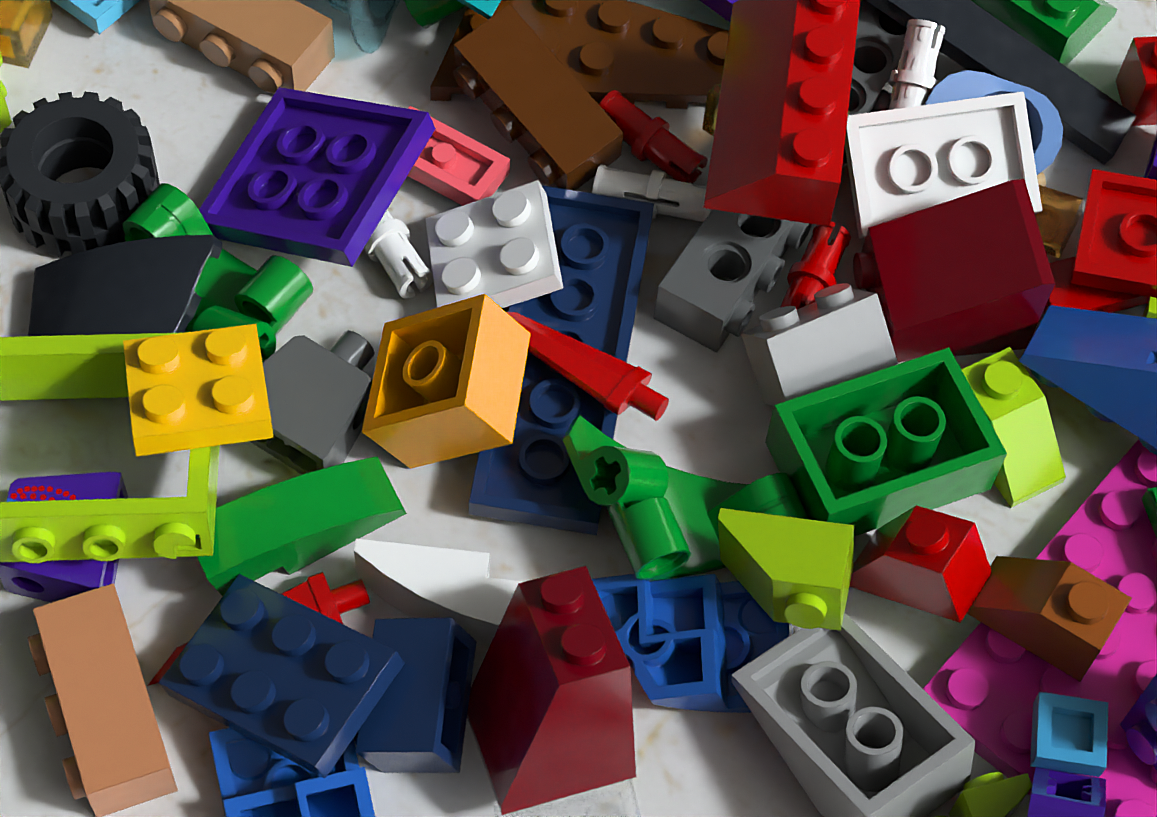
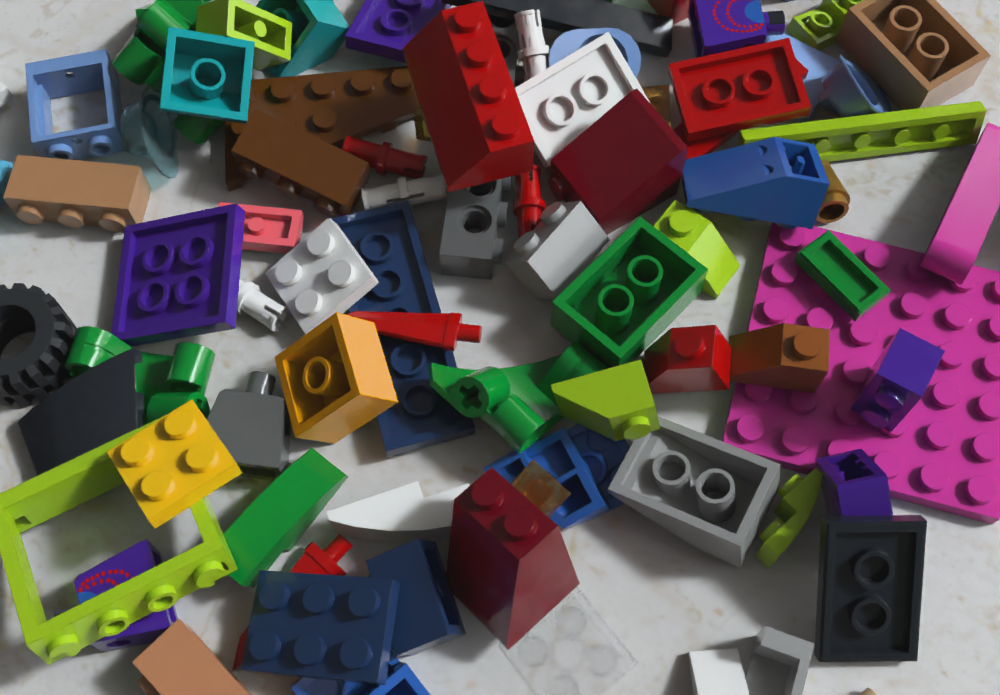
camera: 20 degrees left, 5 degrees up
dark azure plate [1030,692,1109,777] -> none
none -> clear orange plate [511,459,572,518]

